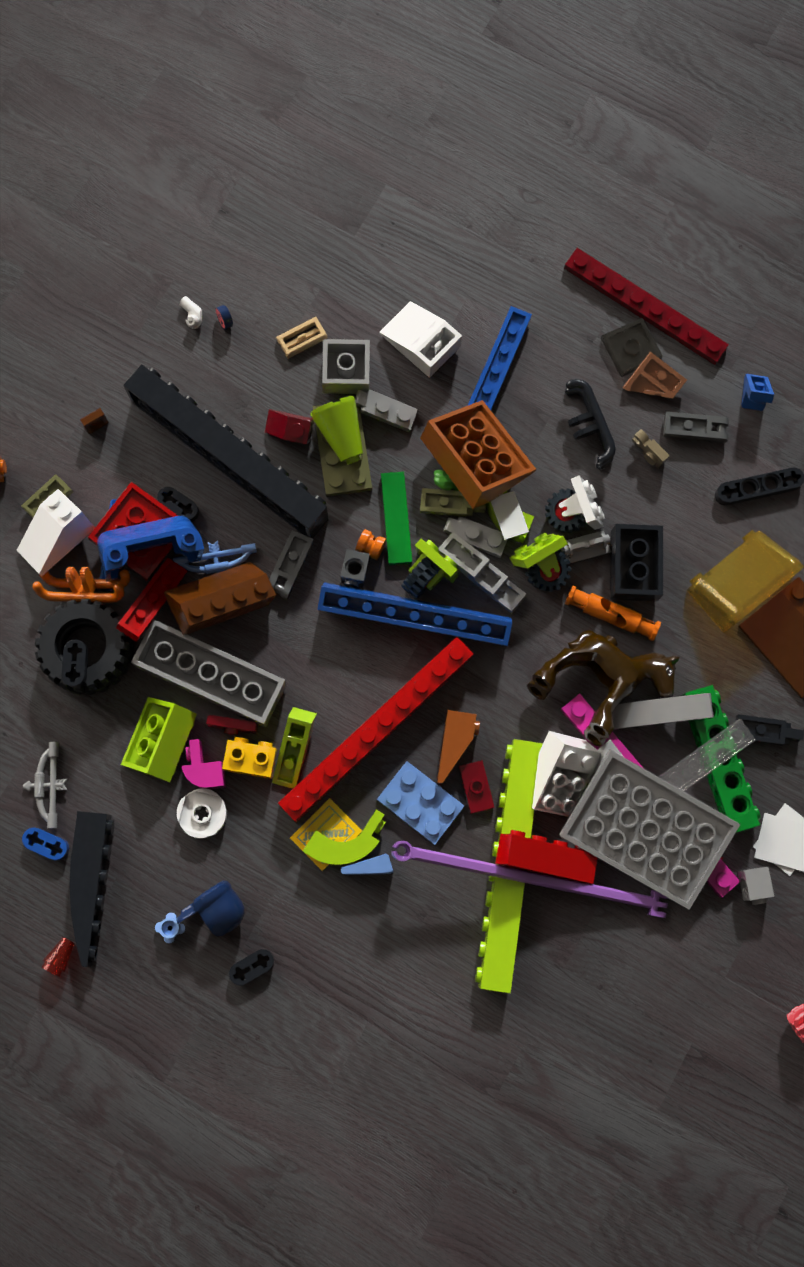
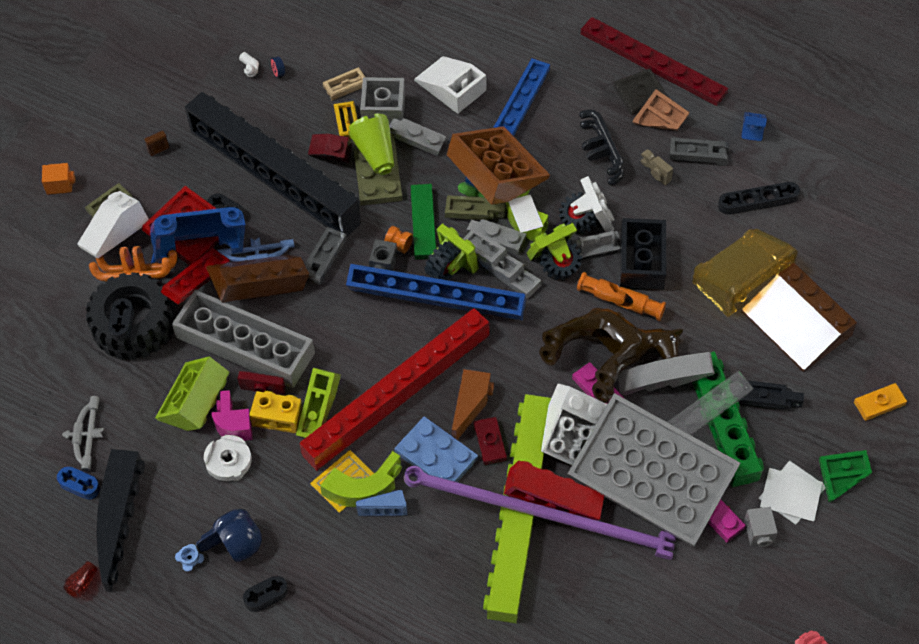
camera: 10 degrees right, 20 degrees down
none -> yellow tile [334,101,358,139]

